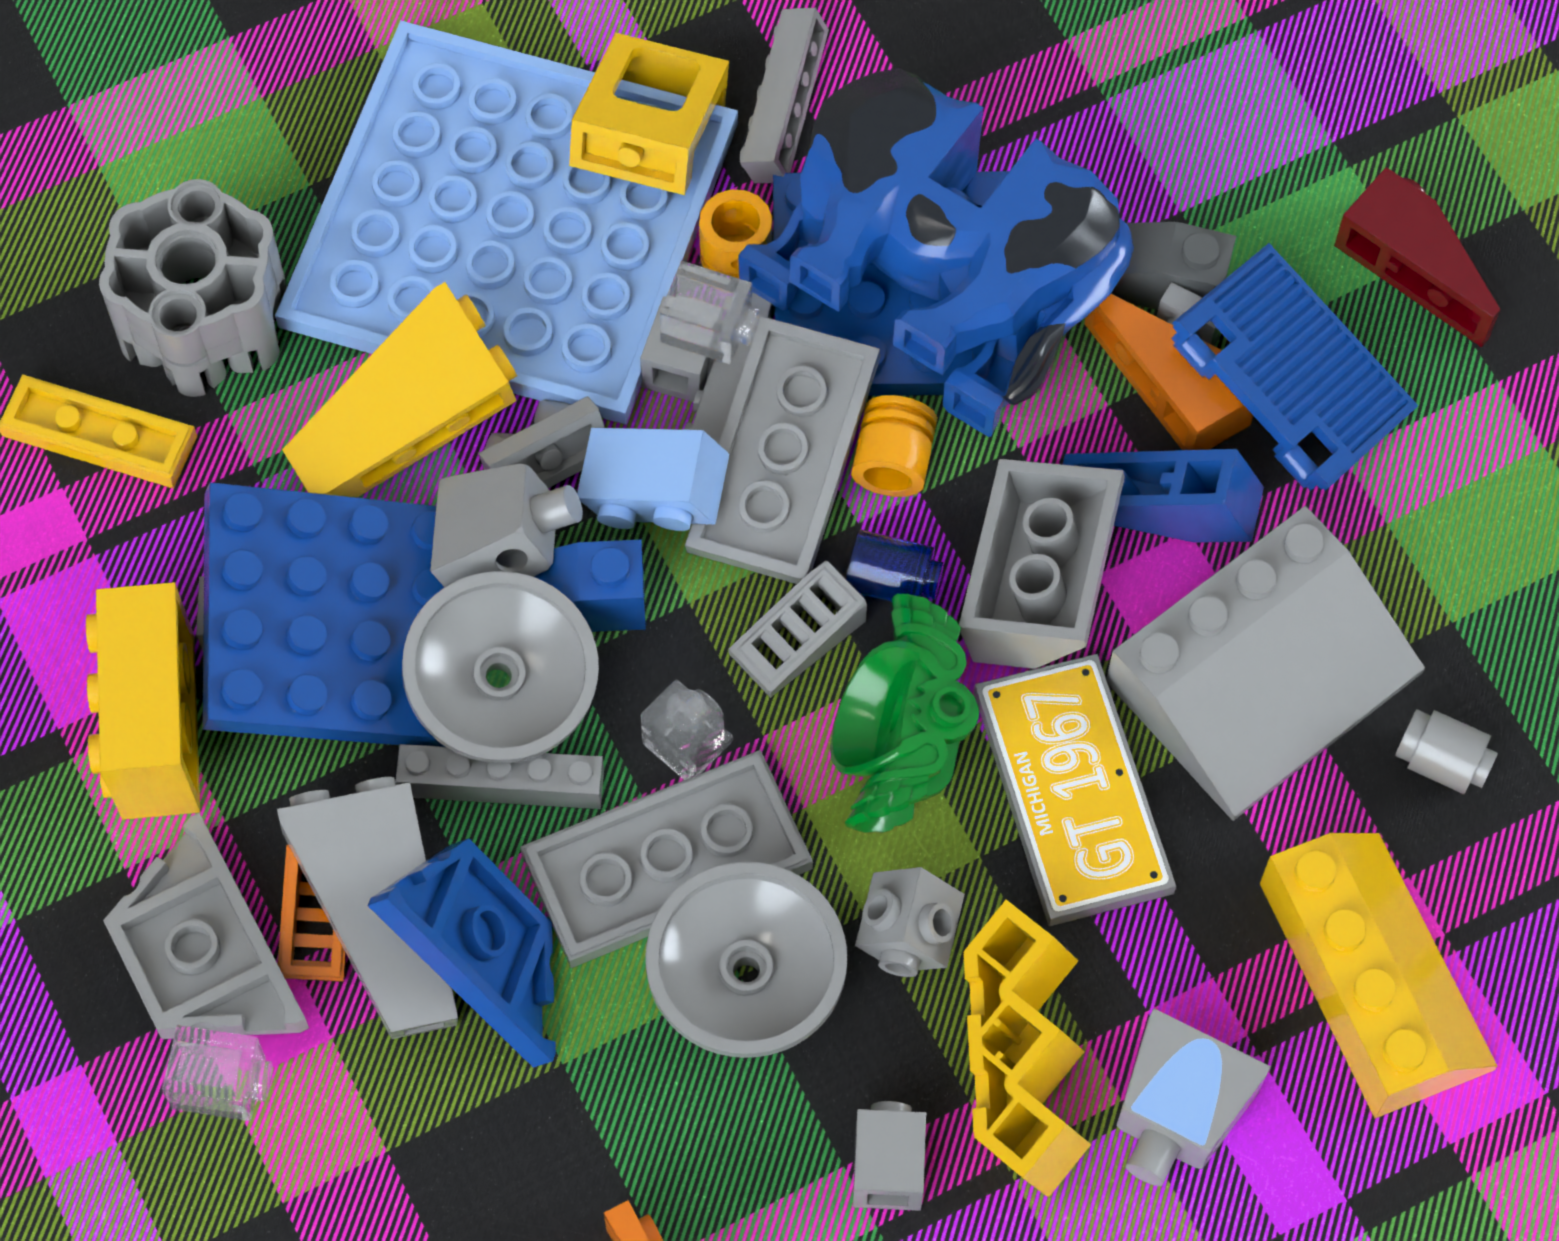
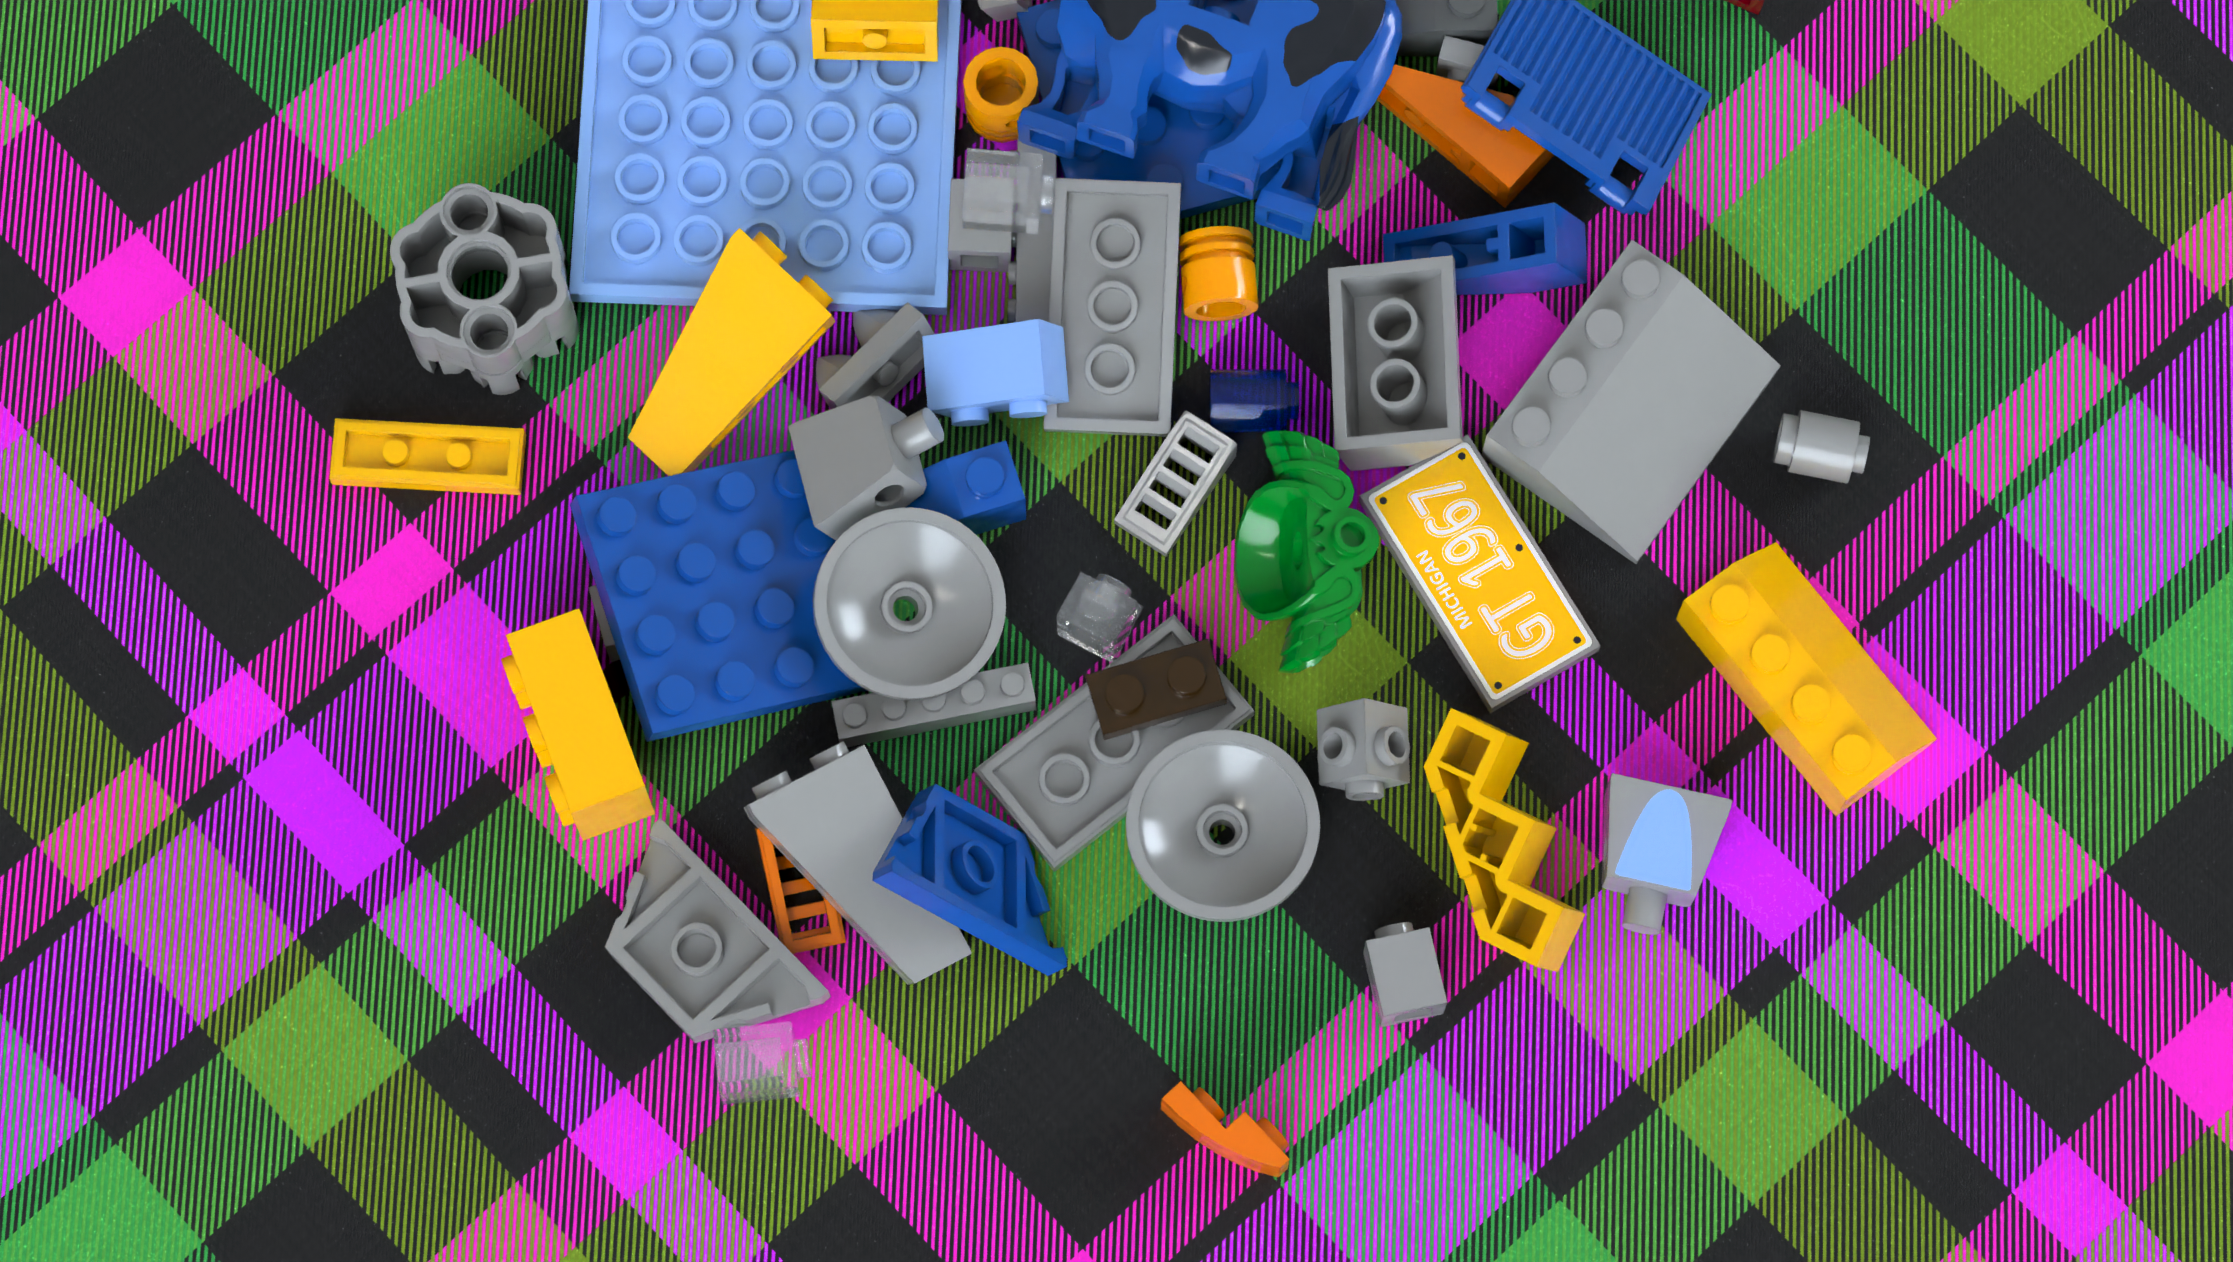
camera: 15 degrees left, 10 degrees up
none -> dark brown plate [1085,639,1227,740]

